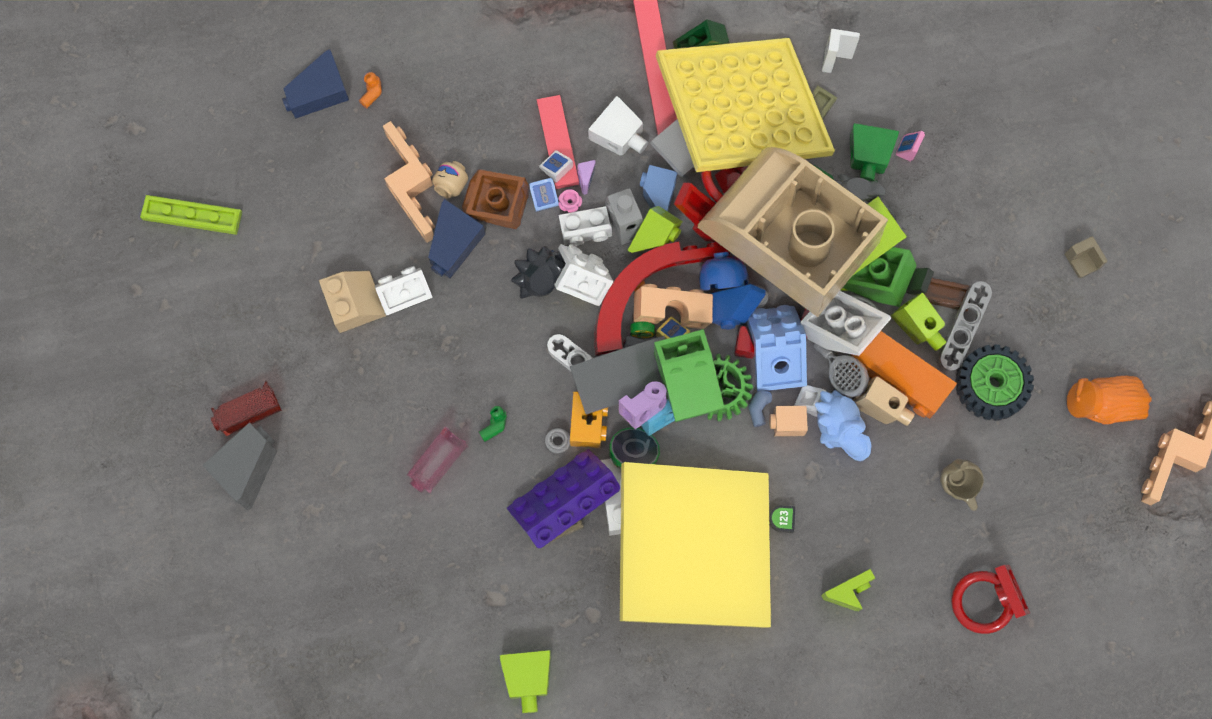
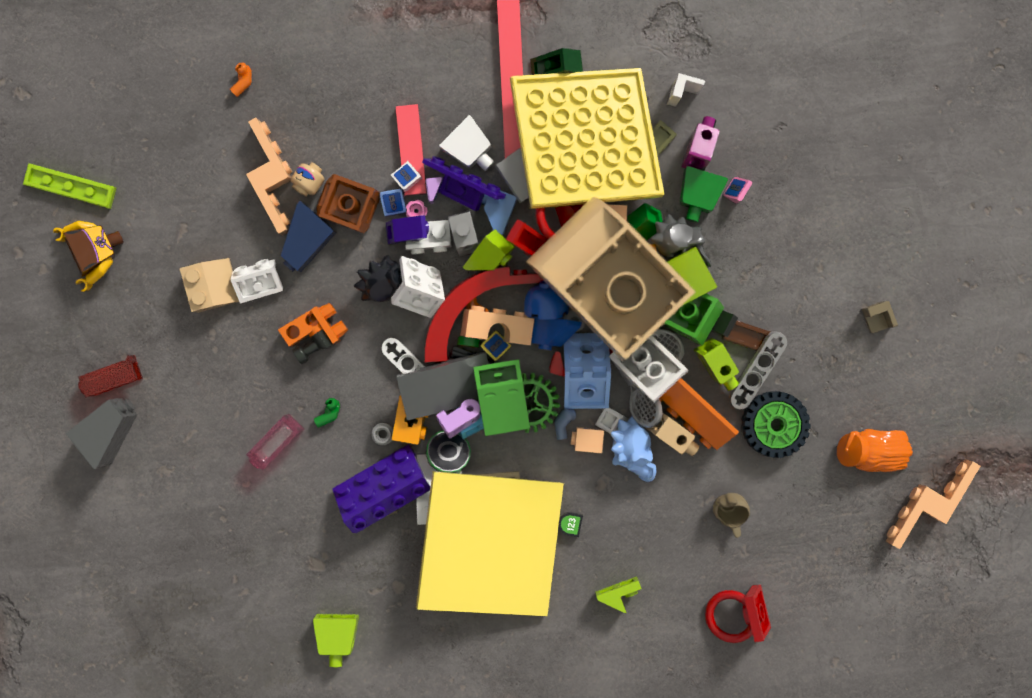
camera: 10 degrees right, 15 degrees up
dark blue slope [282,50,349,119] -> none
none -> torso [53,221,124,292]
none -> orange hips [278,303,348,365]
none -> dark purple slope [386,215,429,245]
none -> dark purple bracket [422,156,506,211]
none -> magenta torso [681,116,720,171]

